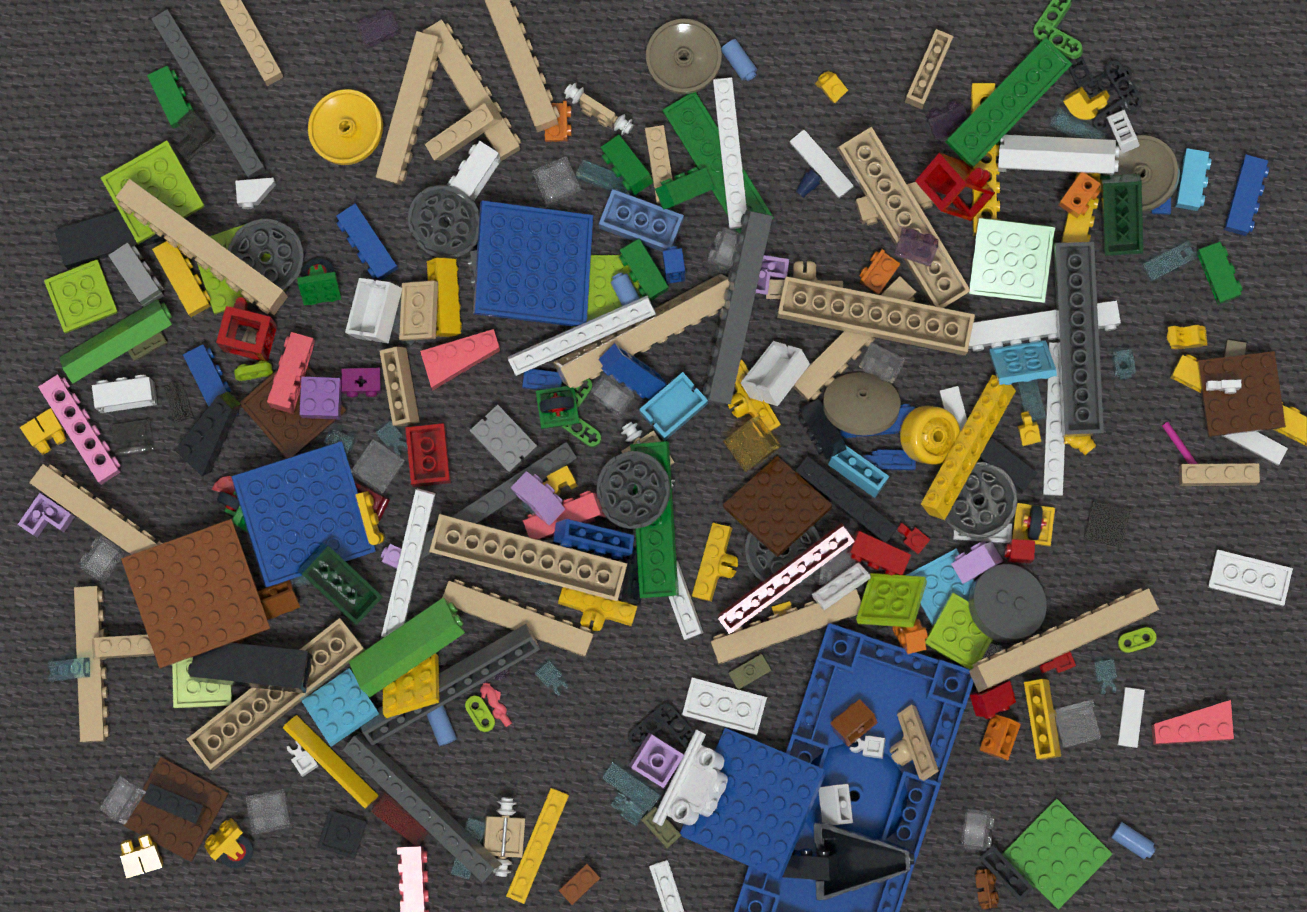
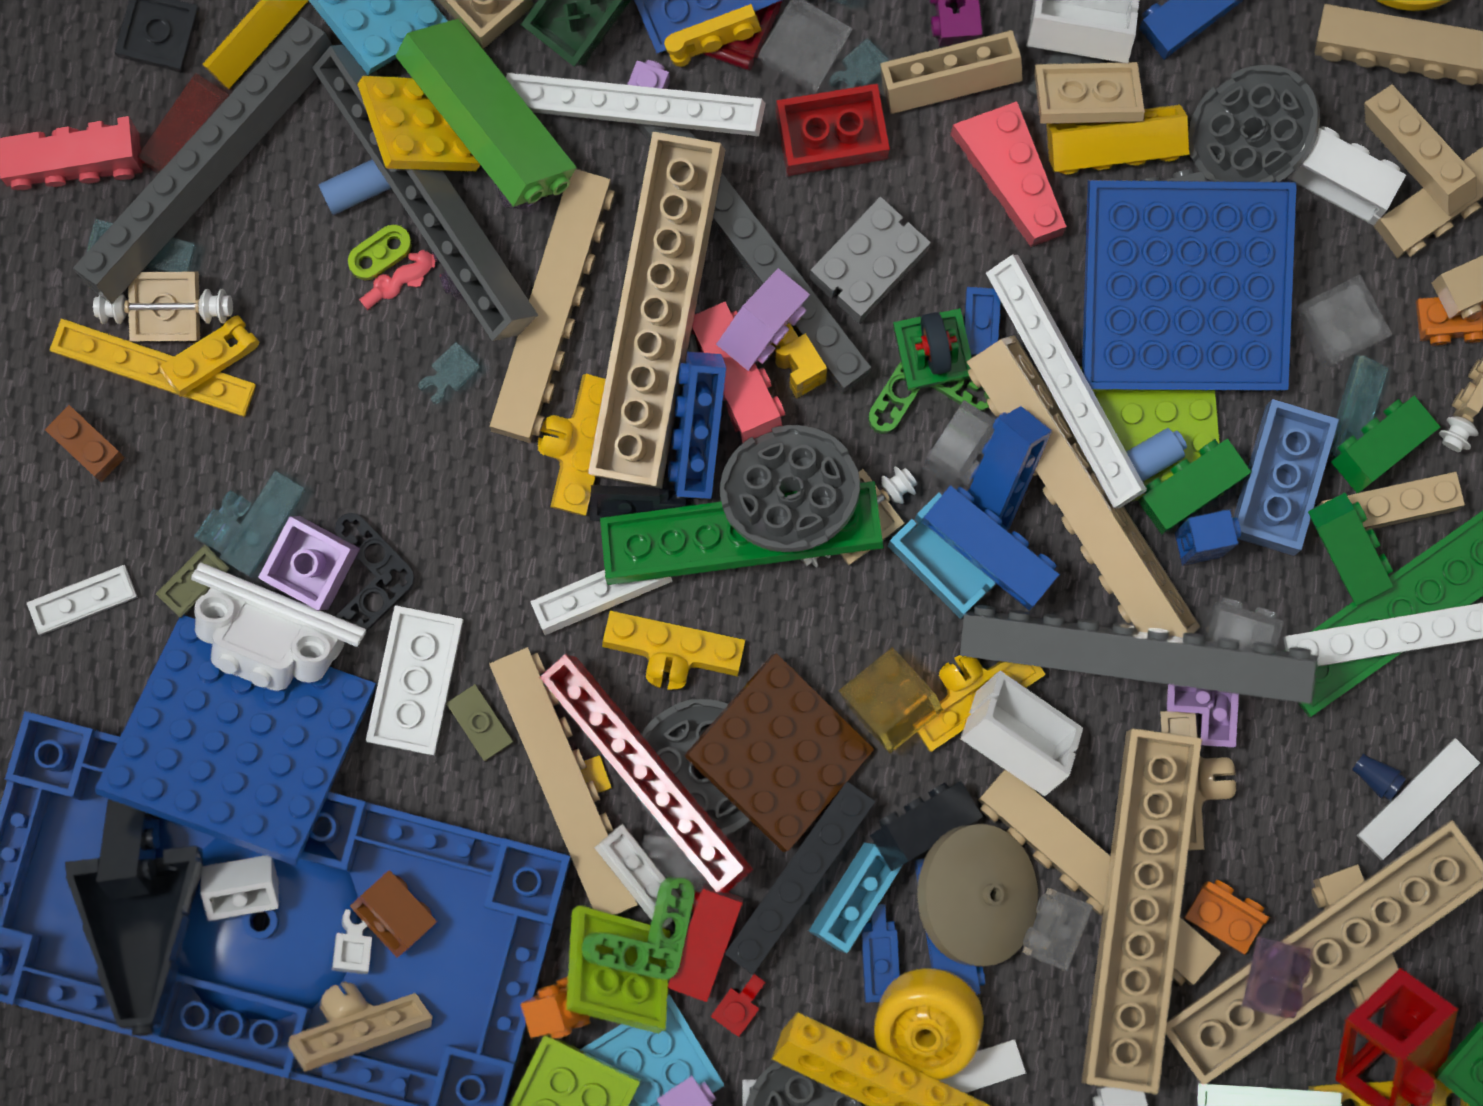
camera: 75 degrees right, 0 degrees up
none -> yellow plate [160,315,260,397]
none -> bright green beam [582,877,695,979]
none -> blue brick [922,485,1060,611]

